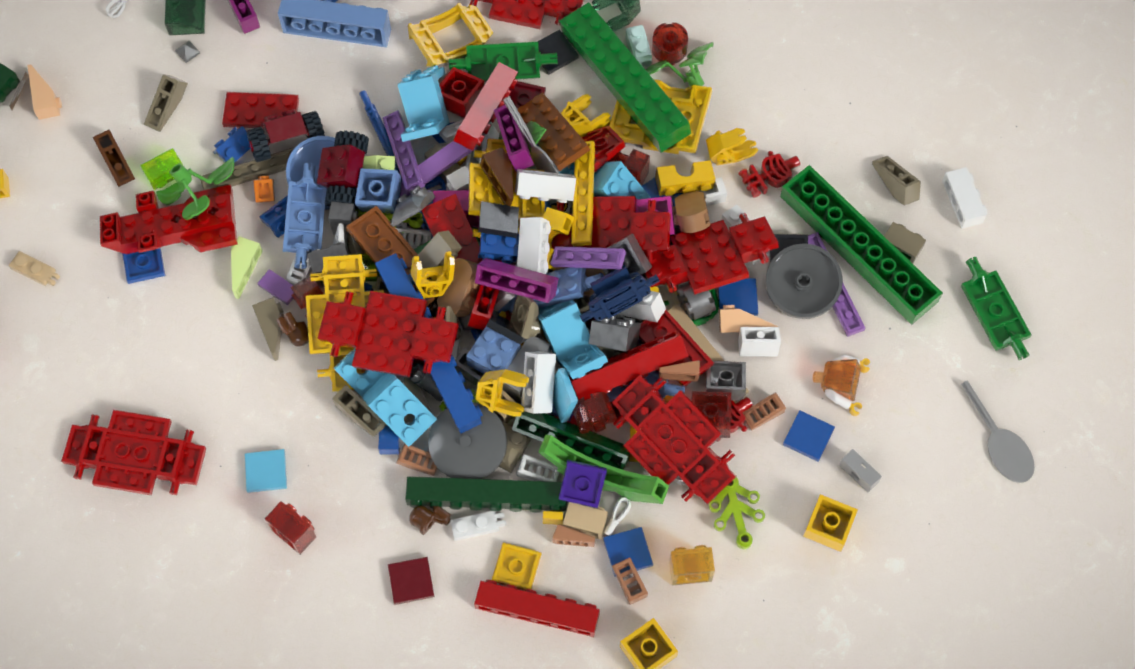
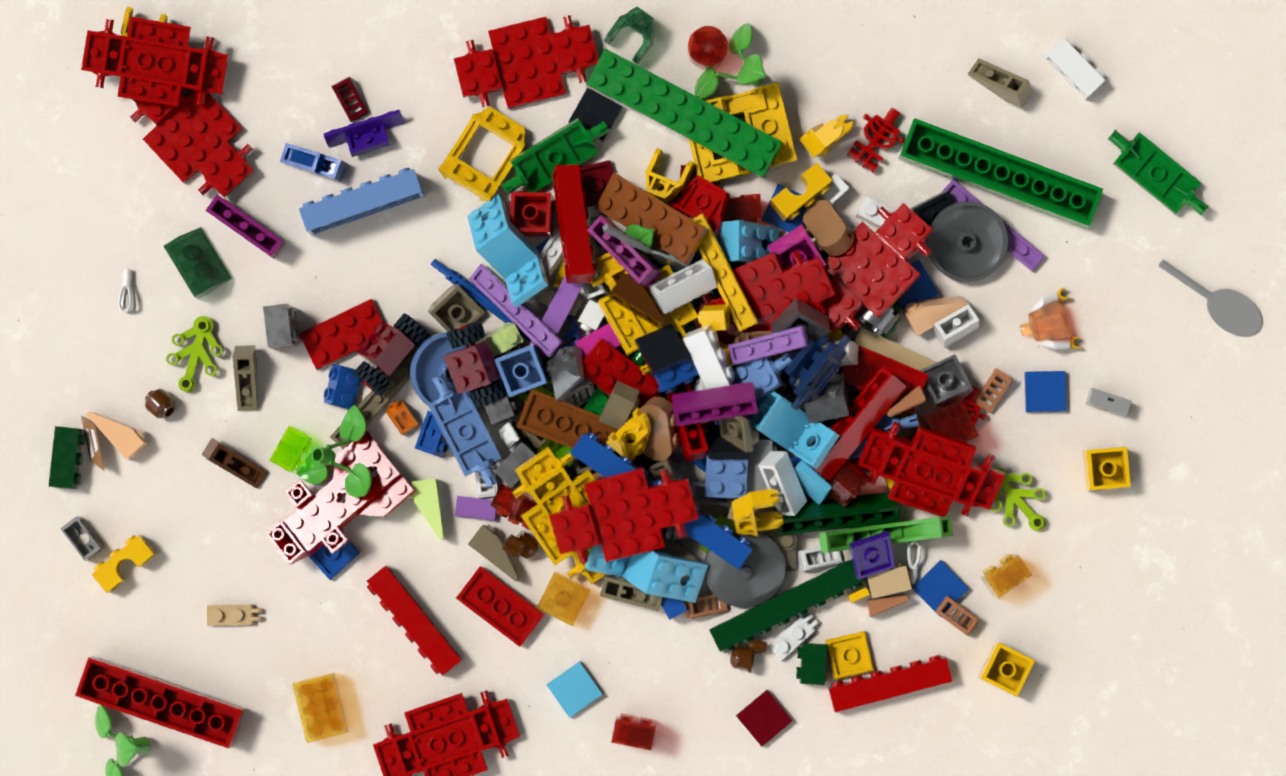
camera: 30 degrees left, 20 degrees up
slope [175,40,200,63] -> none
light aqua brick [625,25,652,67] -> none
dark tan brick [884,222,926,264] -> none
none -> reddish brown head [145,389,175,419]
none -> lime plant [166,316,223,392]
none -> flat silver brick [263,304,300,349]
none -> clear yellow brick [292,672,348,743]
none -> red brick [366,565,462,676]
none -> dark tan slope [428,284,485,332]
none -> red plate [456,566,544,647]
none -> clear yellow brick [536,571,591,626]
none -> dark green brick [796,642,827,685]

